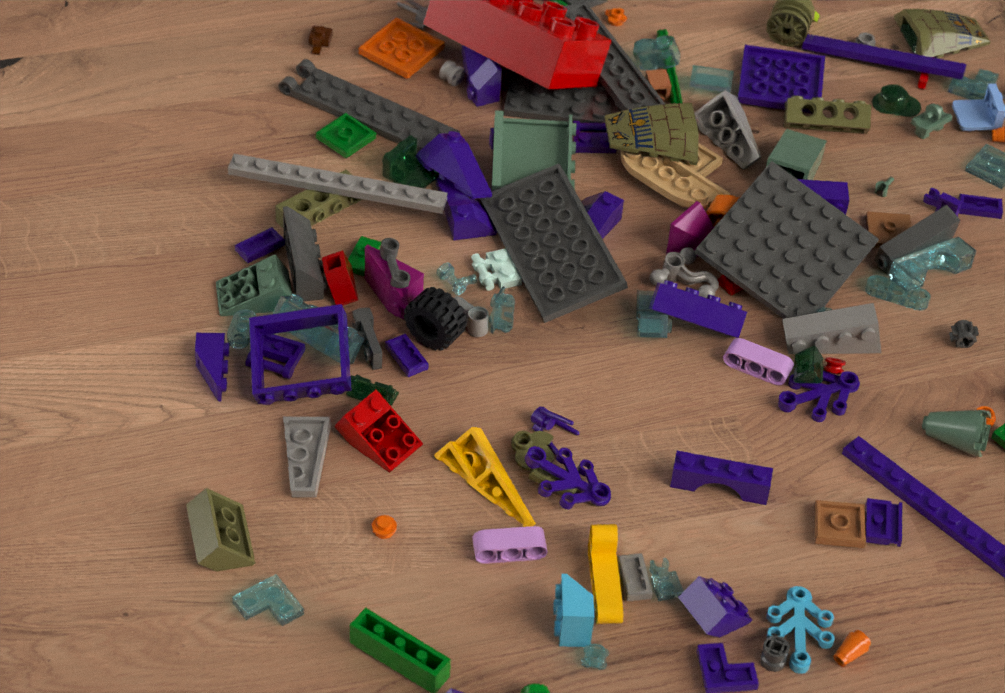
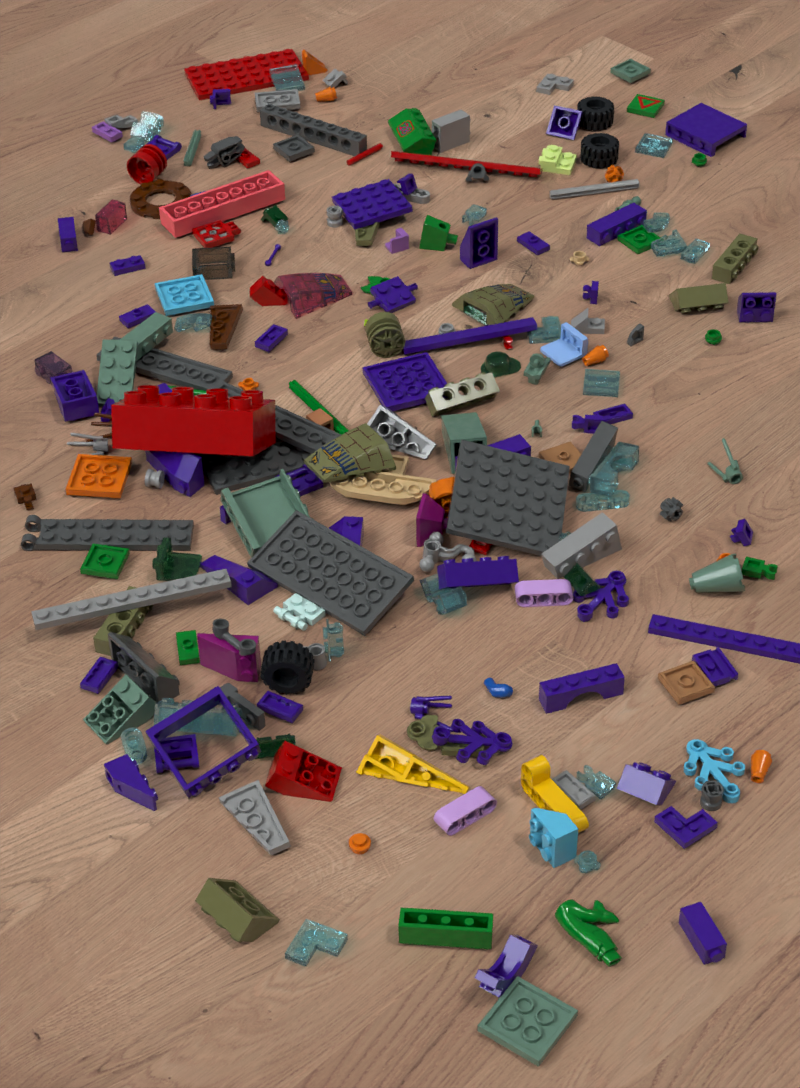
camera: 25 degrees left, 5 degrees down
red slope [322,250,359,306] -> none
dark purple wedge [416,131,492,199] -> none
clear light blue piece [436,263,477,295] -> none
clear light blue brick [633,36,681,71] -> none
clear light blue brick [689,65,734,94] -> none
red bush [823,357,846,374] -> none
none -> blue arm [484,677,513,698]

